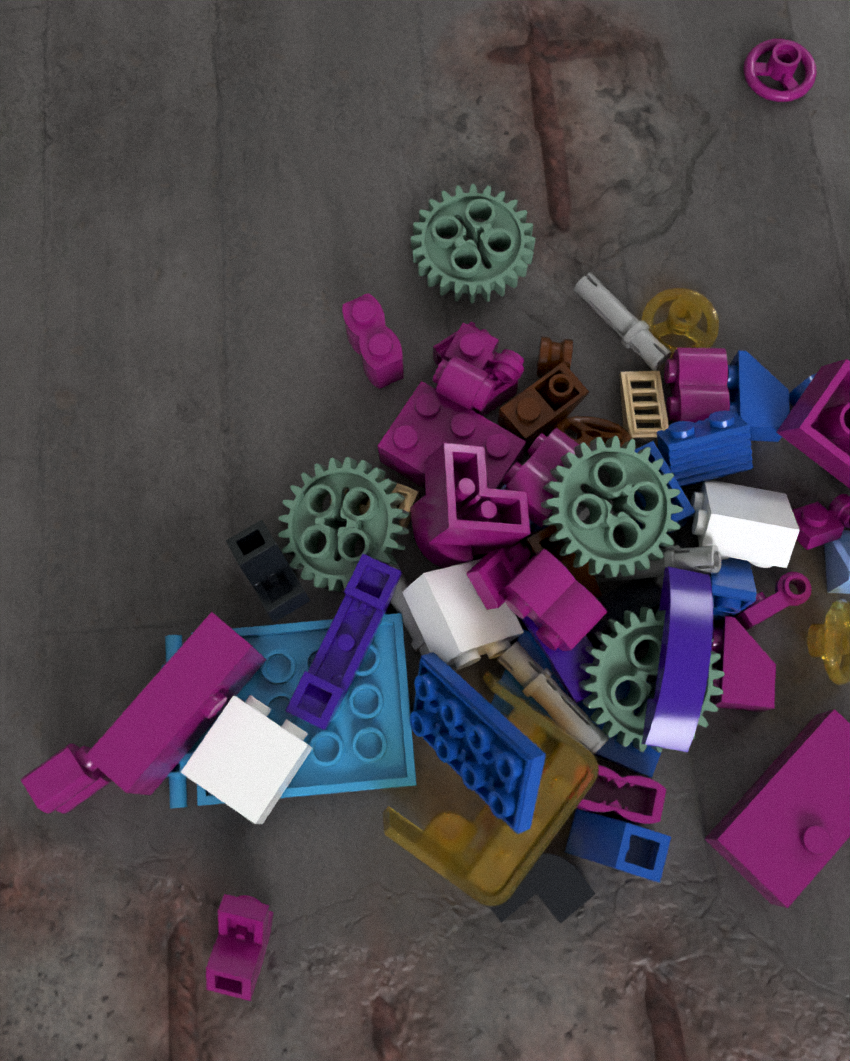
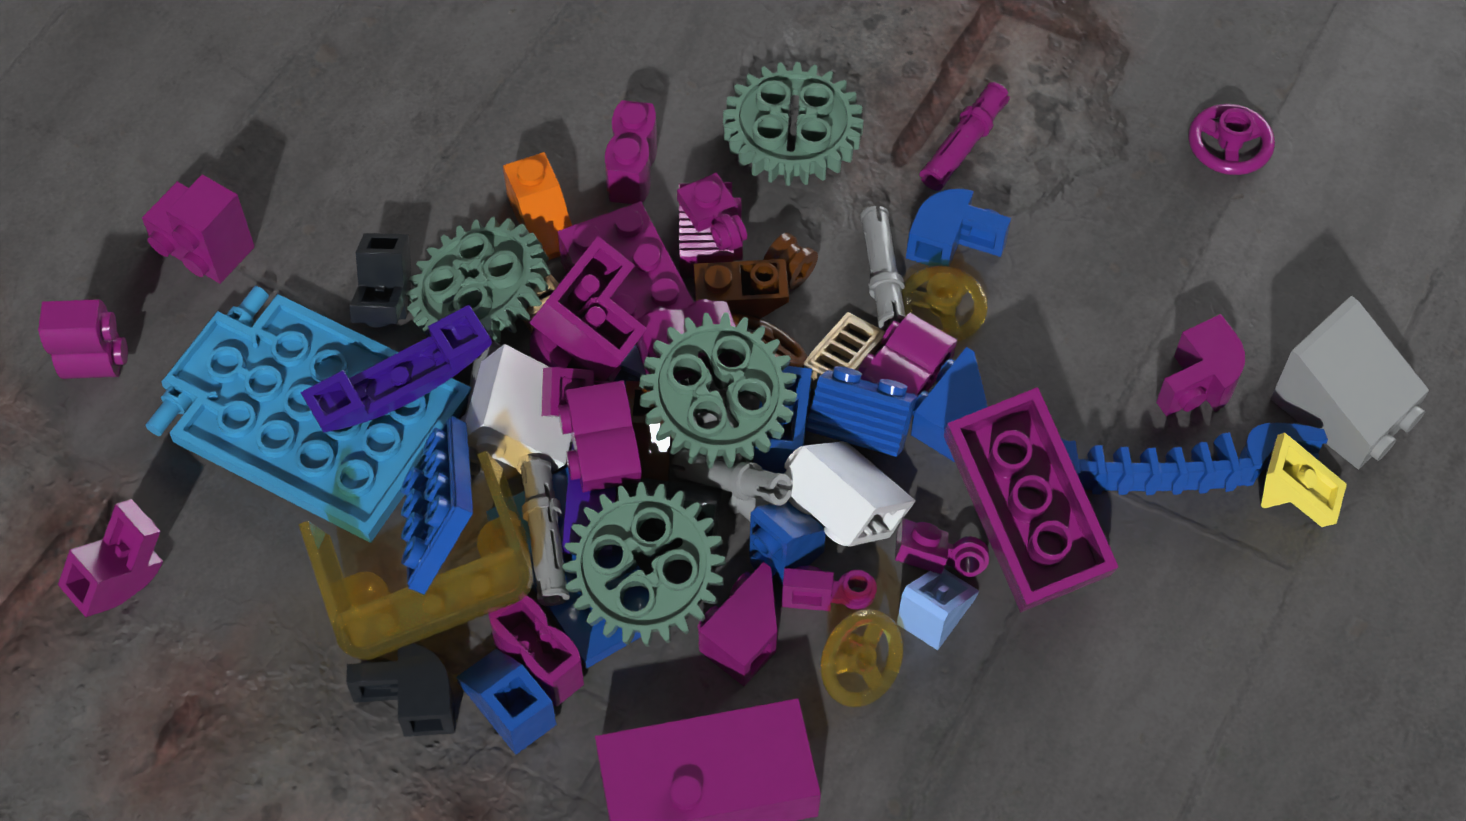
camera: 30 degrees right, 15 degrees down
magenta brick [85,612,267,795] -> none
white brick [180,695,313,824] -> none
magenta brick [432,356,497,412] -> none
dark purple slope [642,566,713,752] -> none
none -> magenta brick [142,174,255,284]
none -> orange slope [503,152,572,260]
none -> blue brick [906,189,1011,272]
none -> magenta pin [919,82,1010,191]

